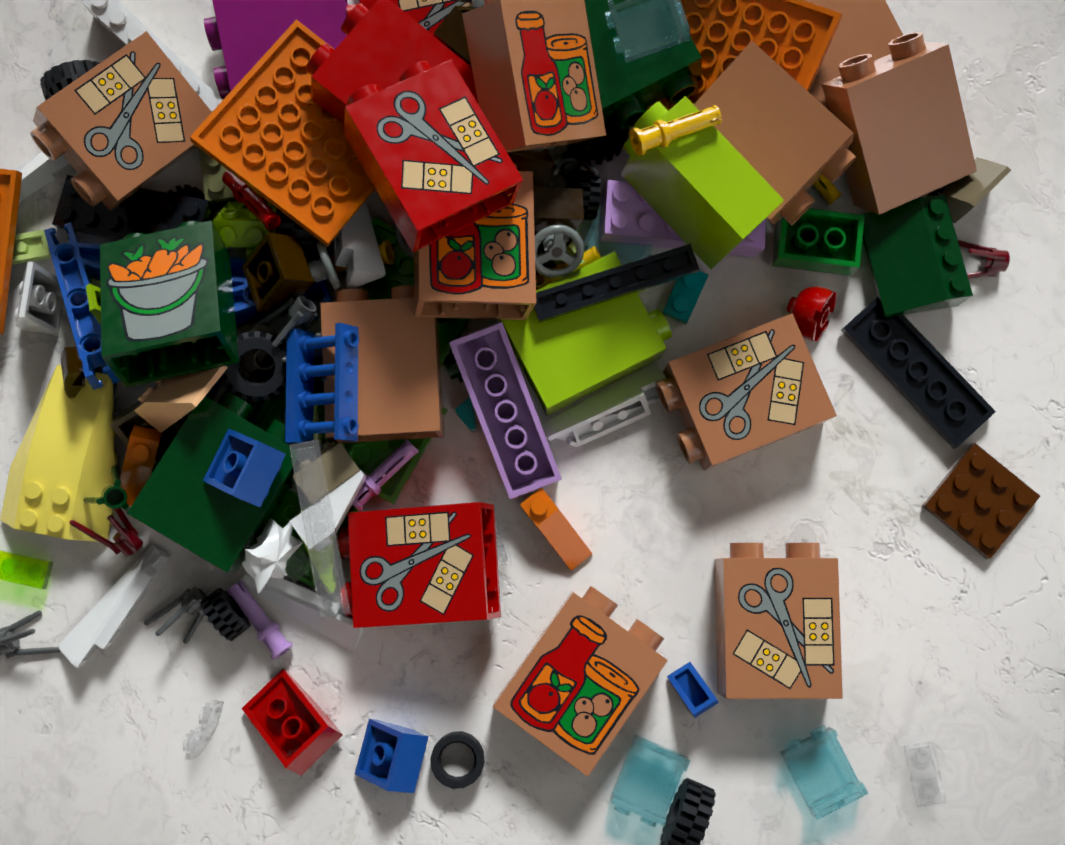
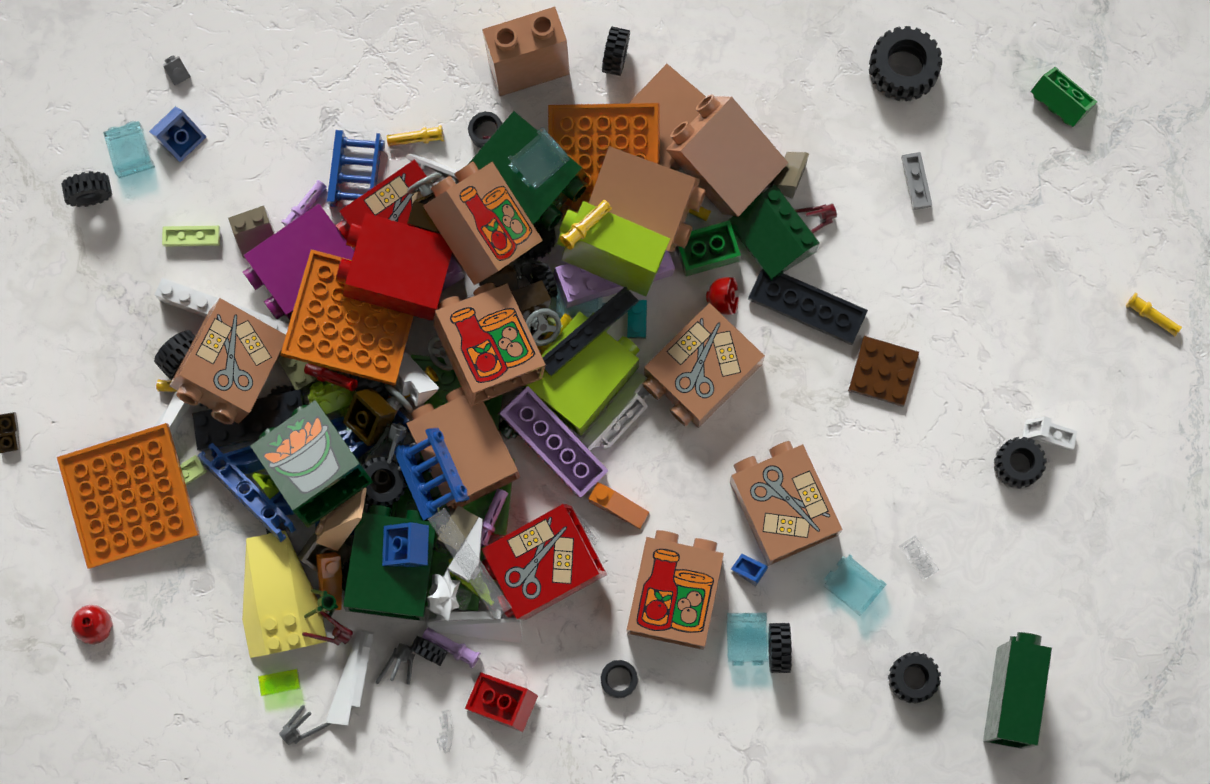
camera: 20 degrees left, 5 degrees down
white slope [14,262,64,335] -> none
dark brown slope [61,347,86,398] -> none
red brick [344,59,523,253] -> none
blue slope [354,718,429,793] -> none
teal slope [455,397,477,433] -> none

